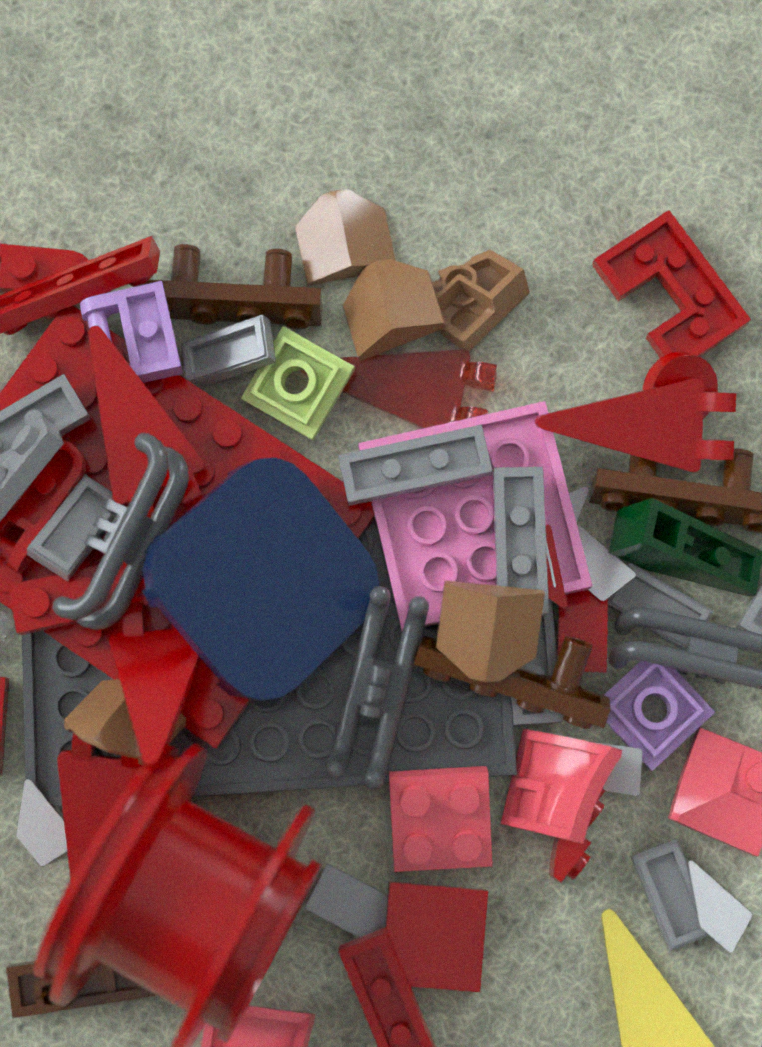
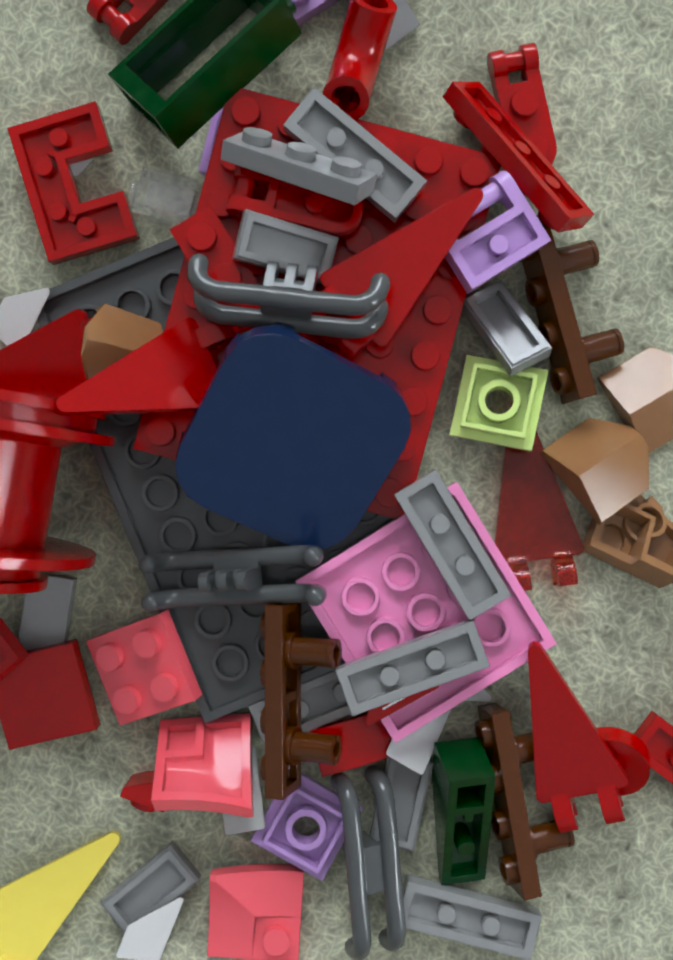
camera: 70 degrees right, 10 degrees up
medium nougat slope [436,580,545,682] -> none

